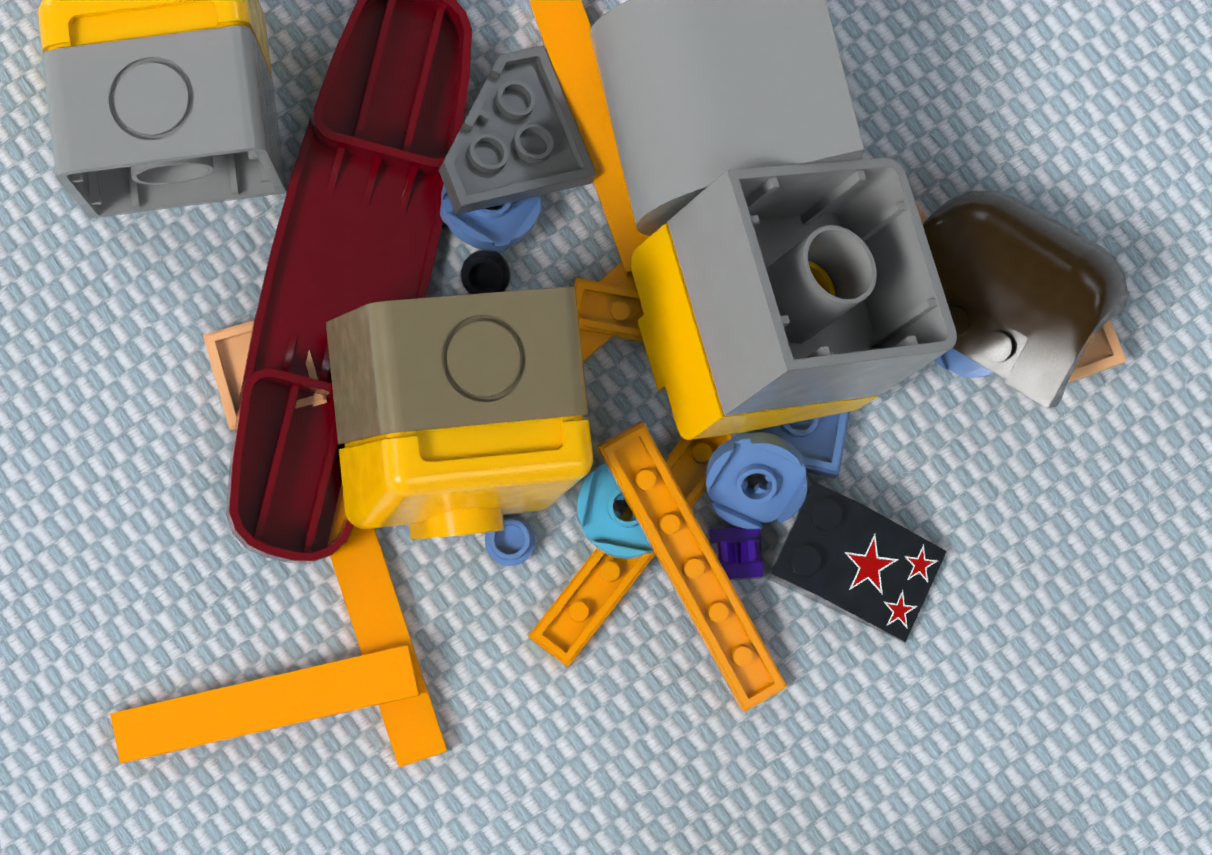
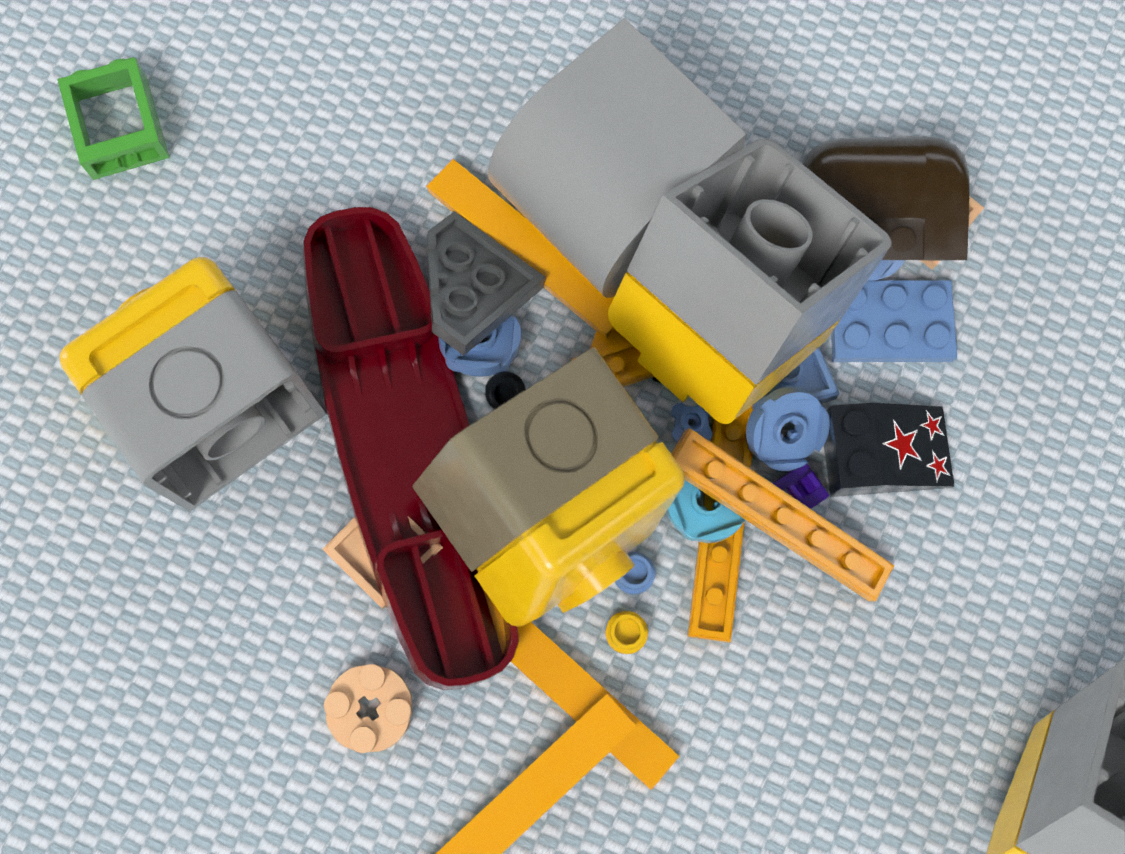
camera: 30 degrees left, 5 degrees down
none -> light nougat plate [324,664,413,753]
none -> yellow plate [605,611,648,654]
none -> medium blue plate [671,403,713,442]
none -> medium blue plate [831,280,957,362]

